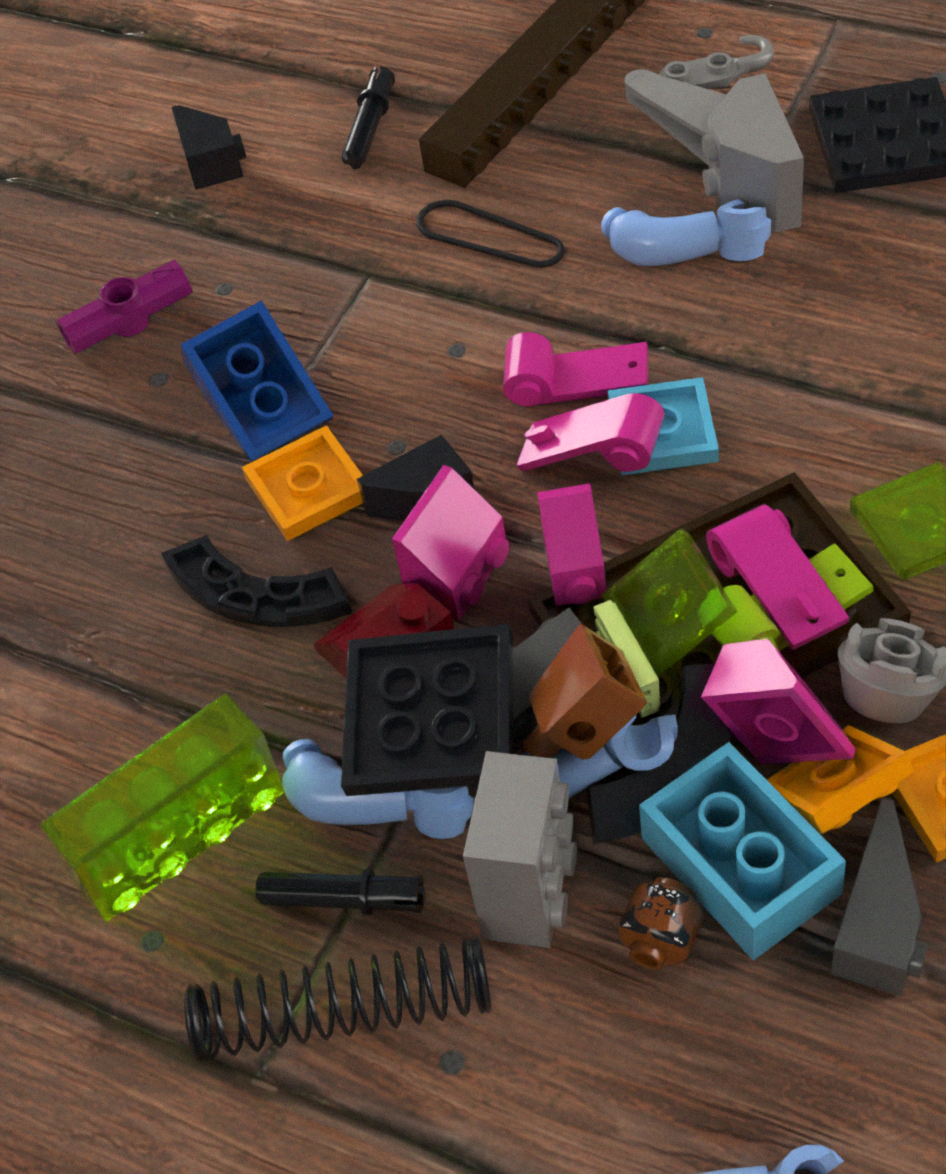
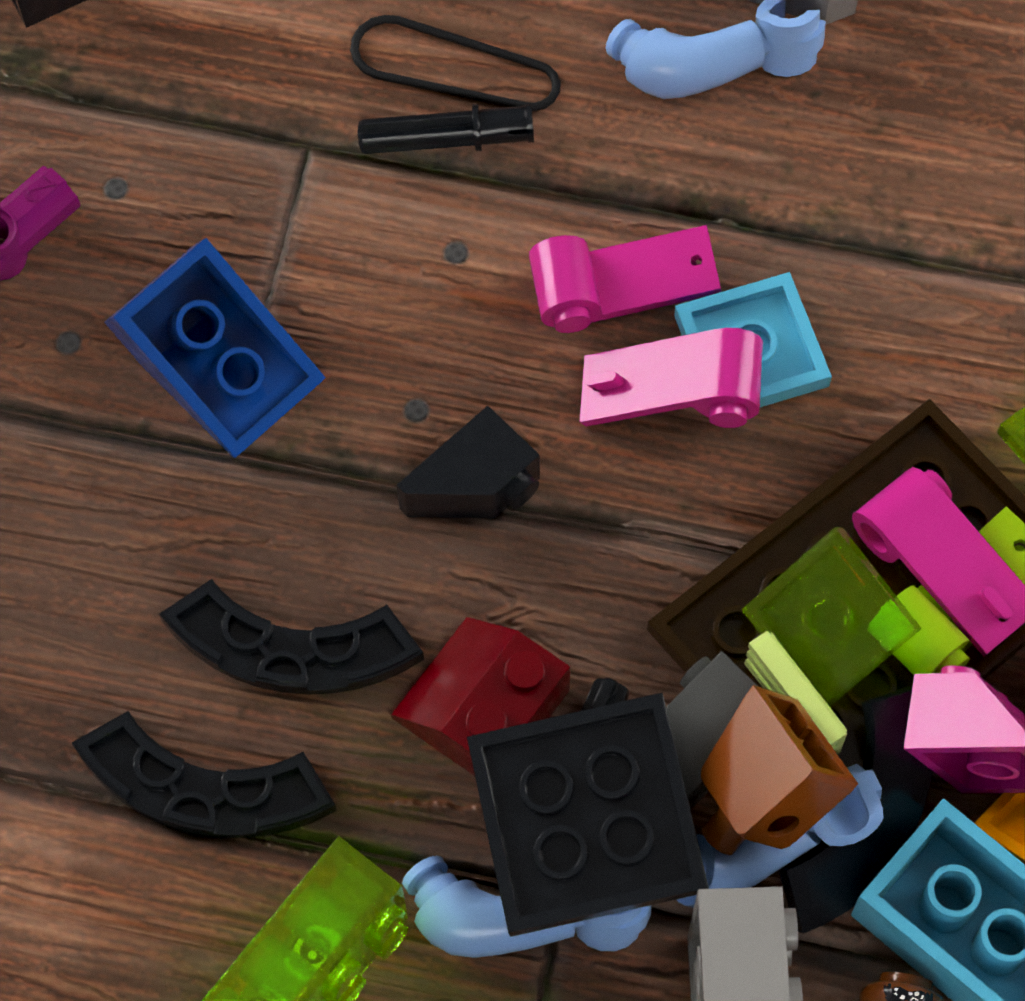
camera: 20 degrees left, 15 degrees up
light orange plate [242,425,363,541] -> none
dark pink slope [392,465,509,621] -> none
dark pink slope [537,483,607,606] -> none
none -> black tile [72,711,337,838]
none -> black axle [358,104,534,154]

